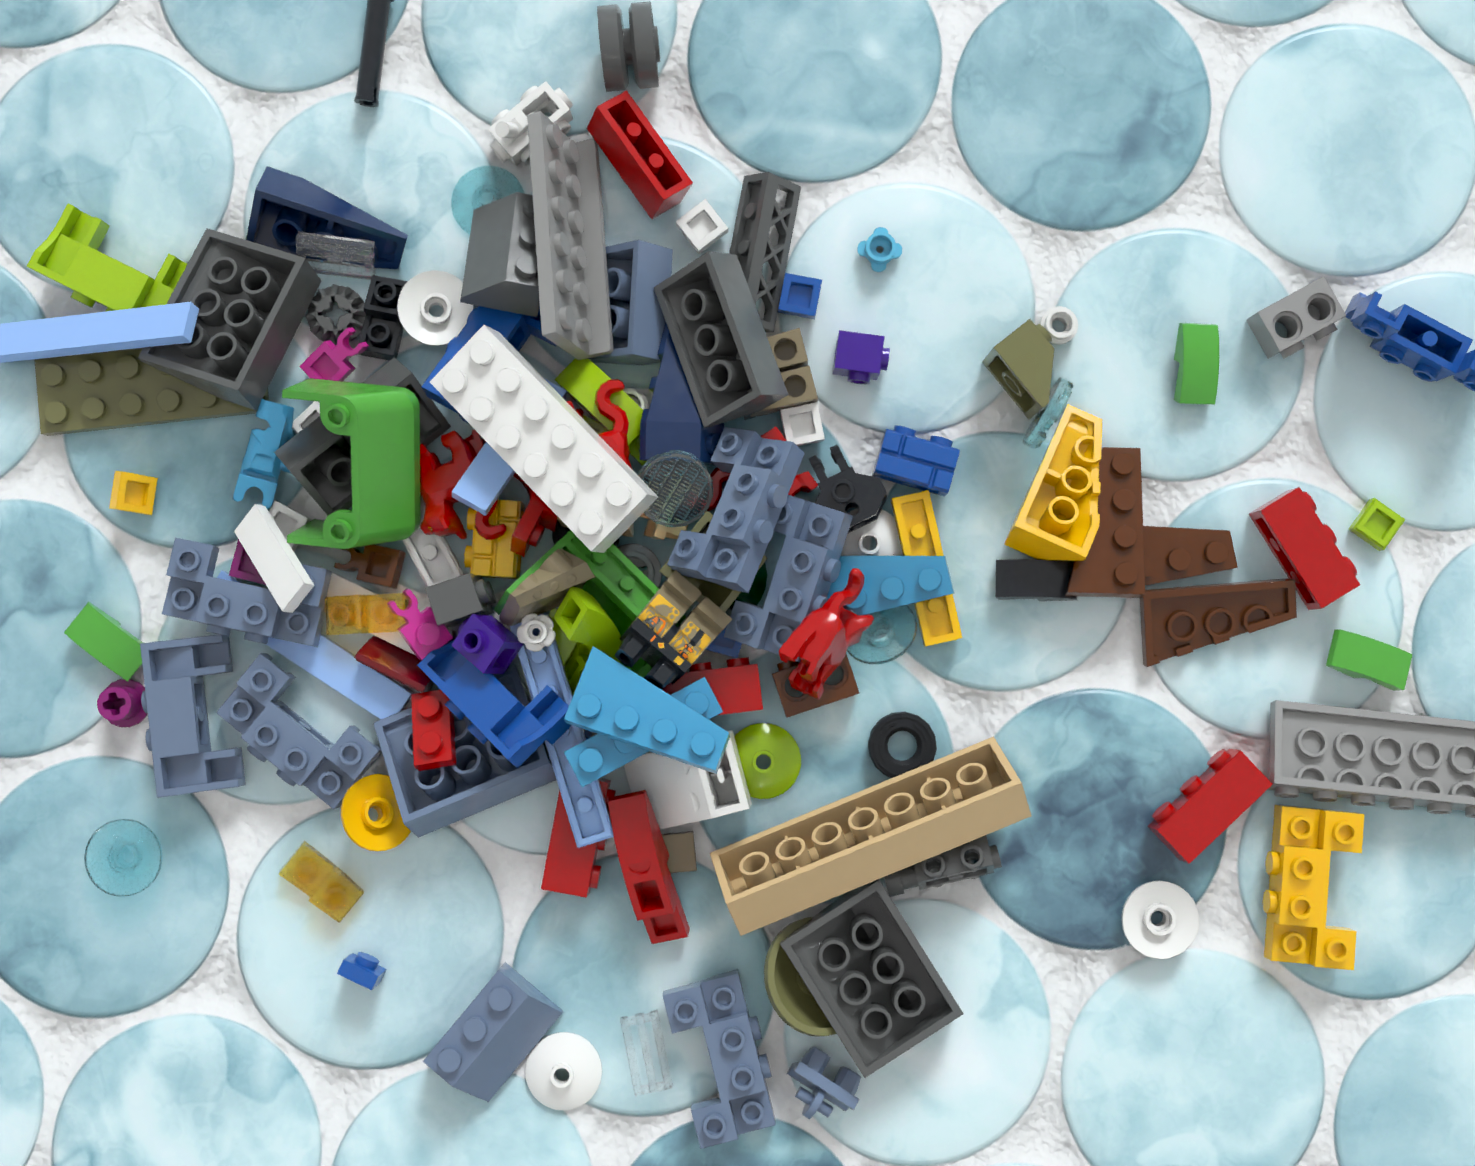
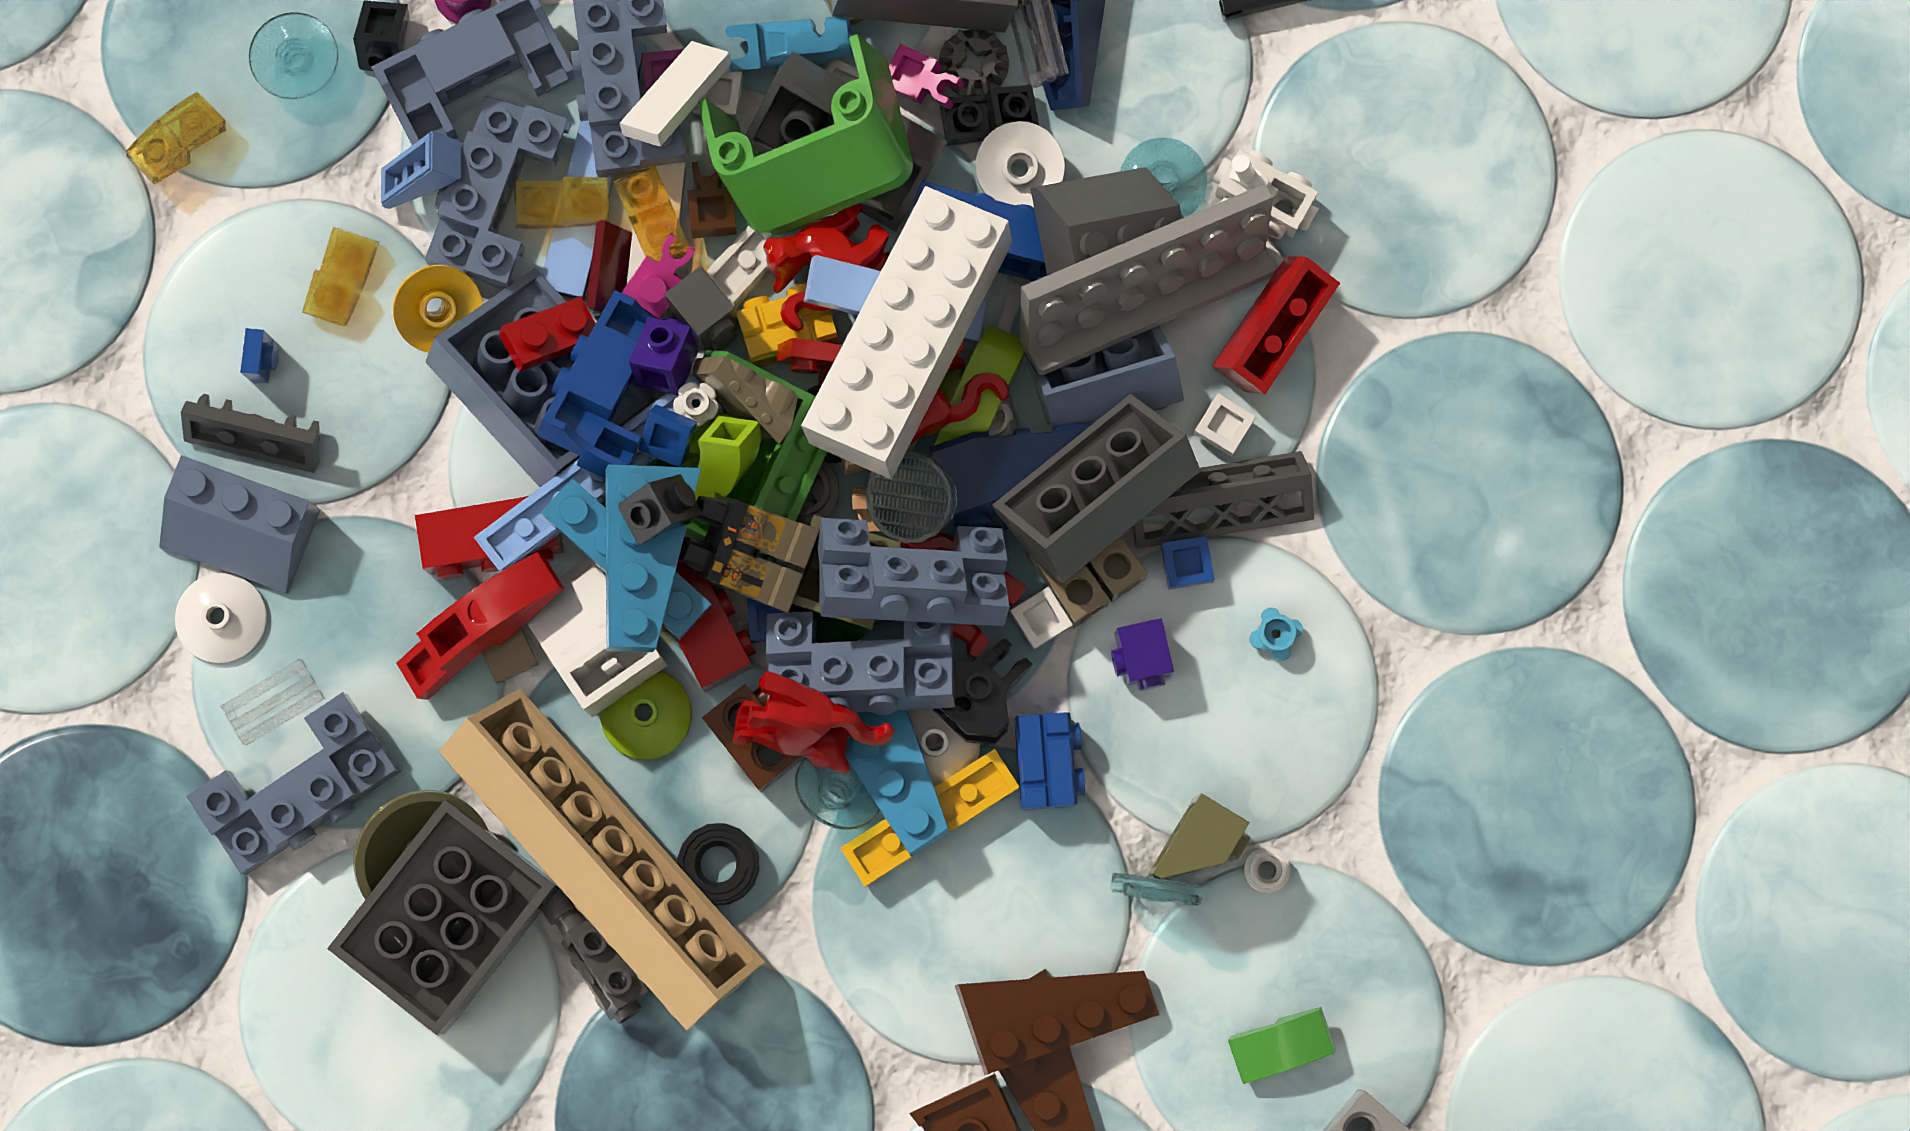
camera: 65 degrees right, 5 degrees down
dark grey wheel [597,1,660,92] -> none
sand blue hips [787,1047,861,1119] -> none
black slope [995,559,1077,601] -> none
yellow wedge [1004,404,1102,561] -> none
none -> clear yellow slope [126,92,226,185]
none -> dark grey plate [180,394,320,473]
none -> black bracket [353,0,410,71]
none -> medium blue slope [381,131,461,209]
none -> clear yellow slope [514,177,609,229]
none -> black bracket [618,474,703,545]
none -> blue plate [638,404,697,467]

